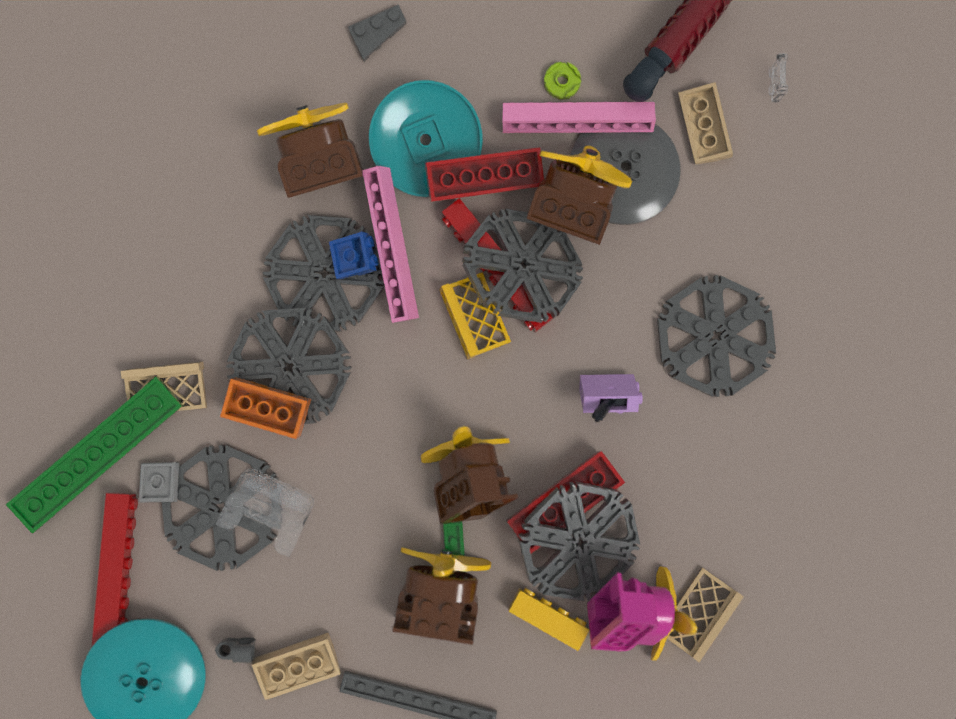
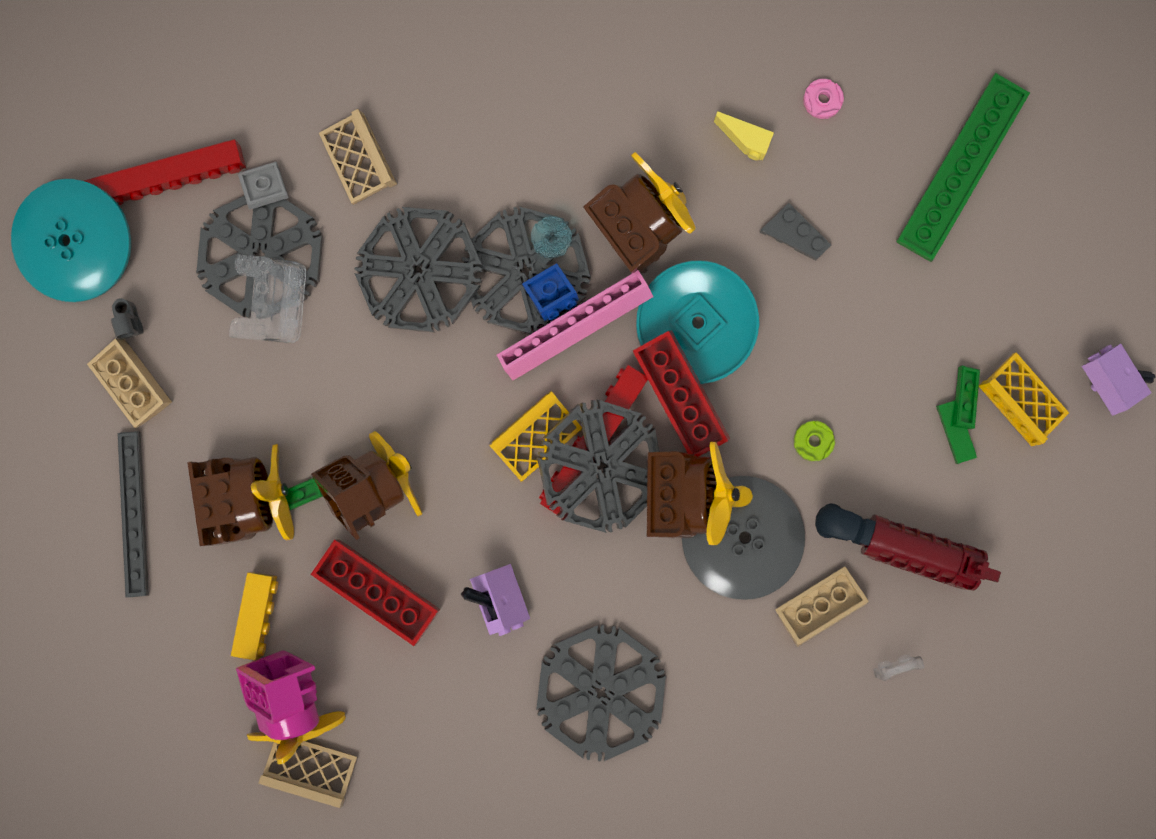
camera: 70 degrees right, 0 degrees up
green plate [6,376,184,534] -> none
orange brick [220,377,311,439] -> none
bright pink brick [503,101,656,133] -> none
dark grey plate [518,481,640,601] -> none
none -> clear light blue plate [531,216,572,258]
none -> light yellow slope [714,111,774,161]

